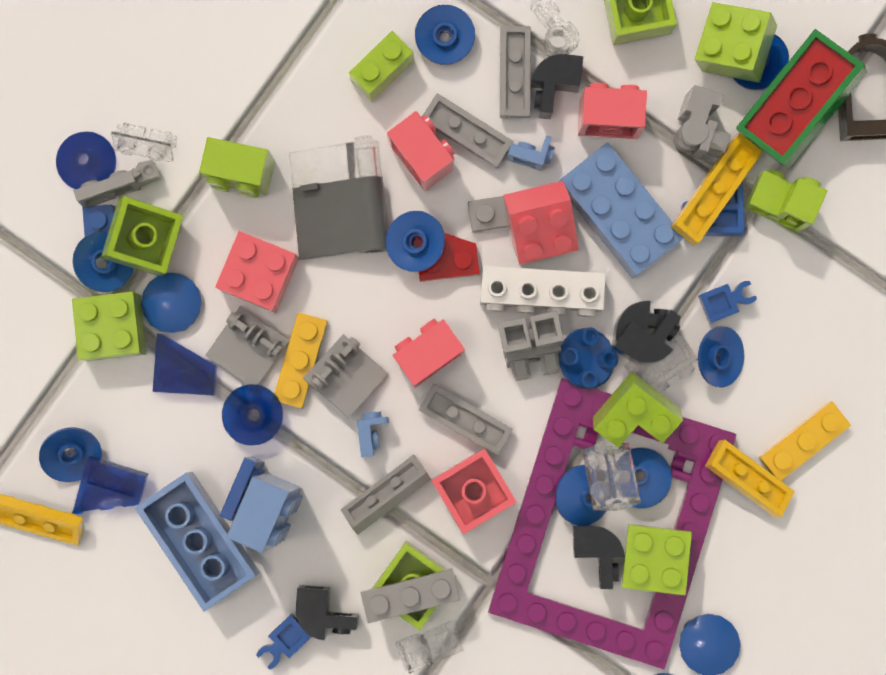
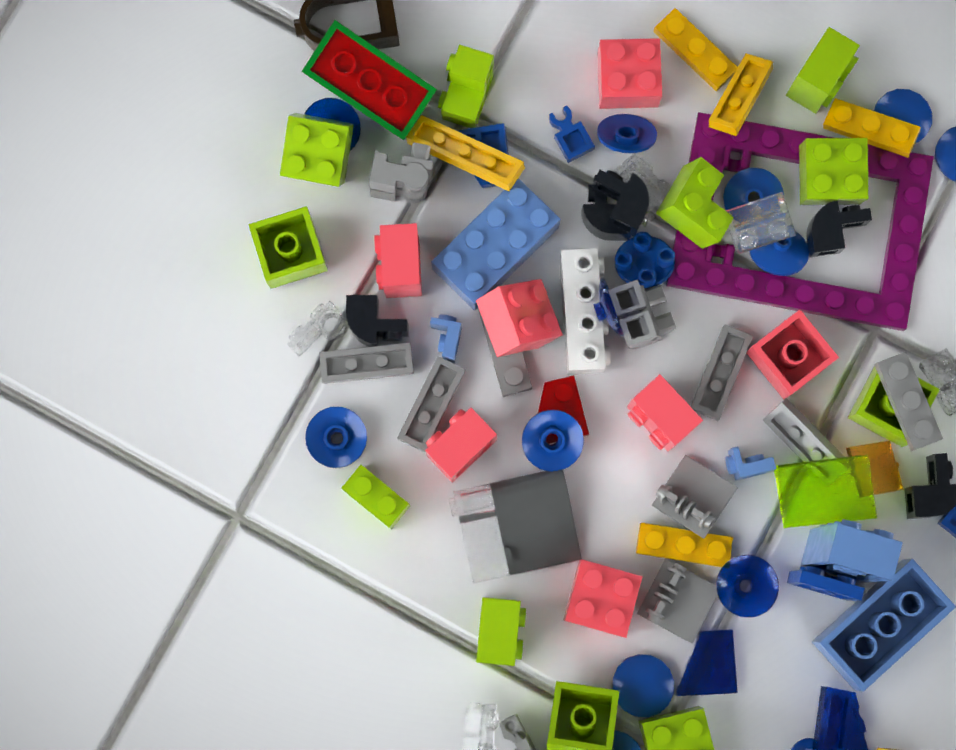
camera: 100 degrees left, 5 degrees down
none -> clear blue dish [593,277,624,337]
none -> coral brick [597,38,662,109]
none -> clear neon green piece [774,454,877,528]
none -> lime brick [785,27,860,114]
none -> yellow plate [823,98,921,158]
none -> clear orange piece [846,441,904,498]

